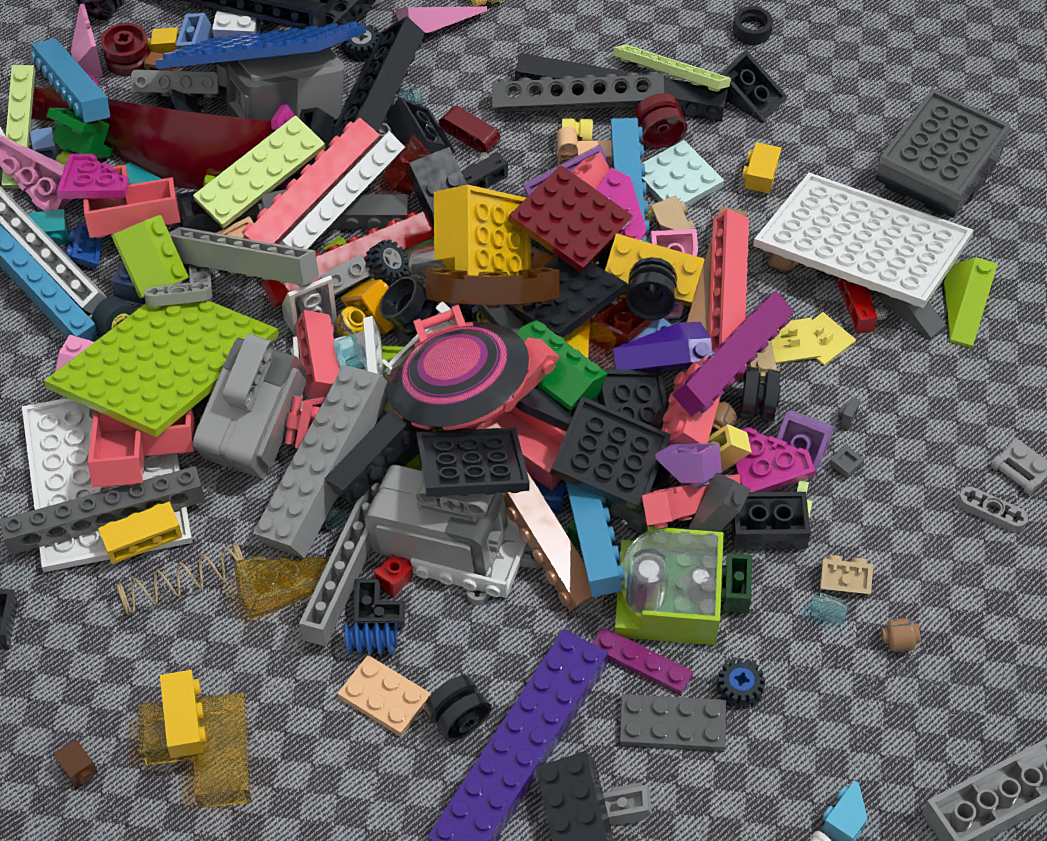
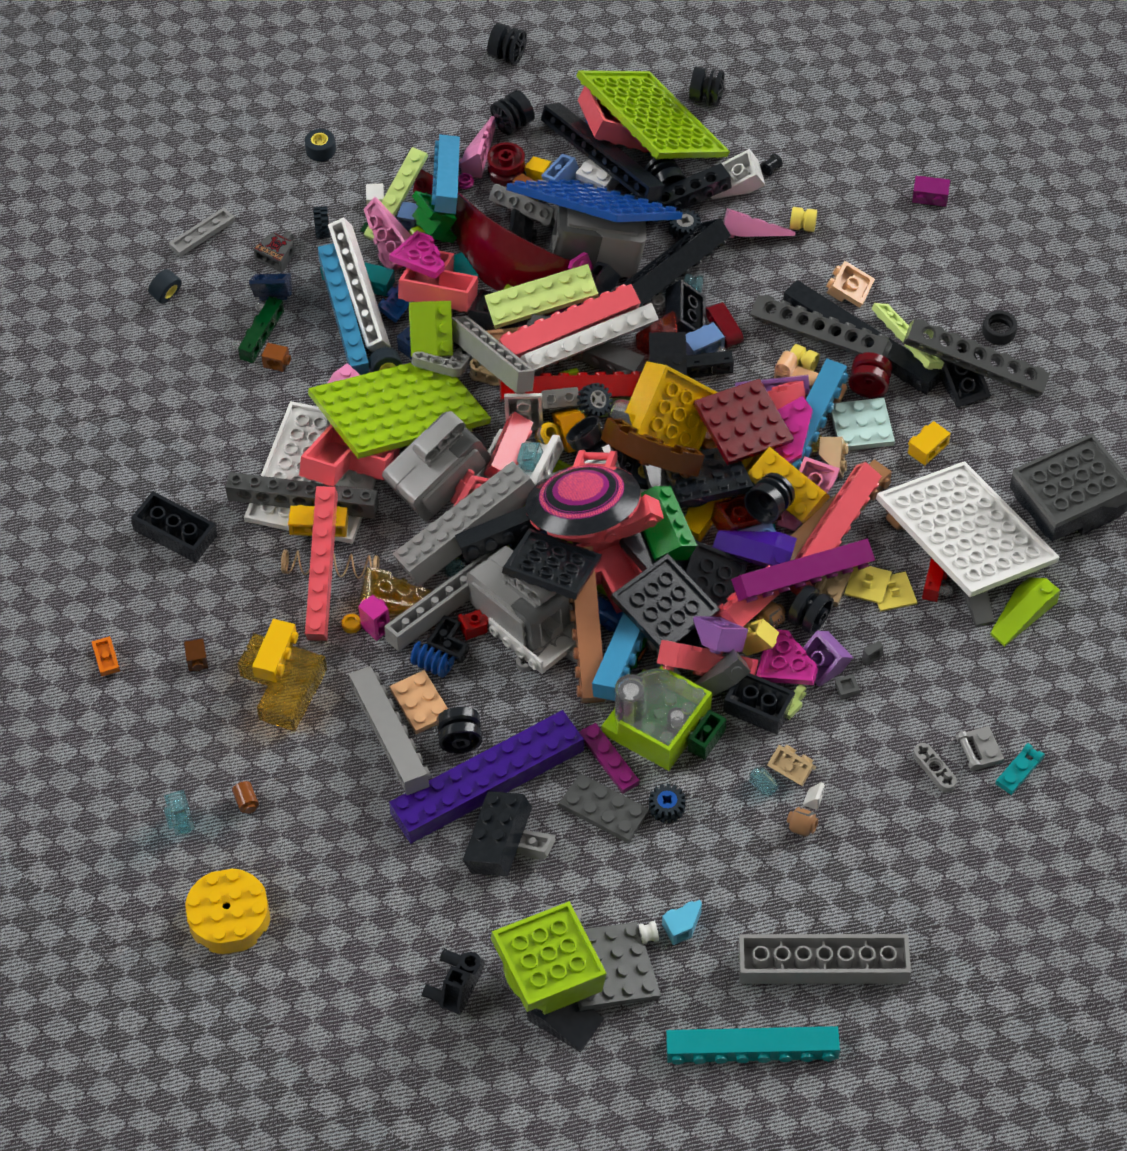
camera: 30 degrees right, 0 degrees up
none -> coral brick [305,486,338,641]
none -> yellow tile [342,614,361,634]
none -> light grey brick [349,666,431,795]
none -> dark pink brick [358,595,390,641]
none -> tan piece [470,358,499,386]
none -> medium blue brick [686,322,725,355]
none -> white slope [803,782,825,810]
none -> light nougat plate [826,261,875,308]
none -> dark grey brick [903,319,1050,398]

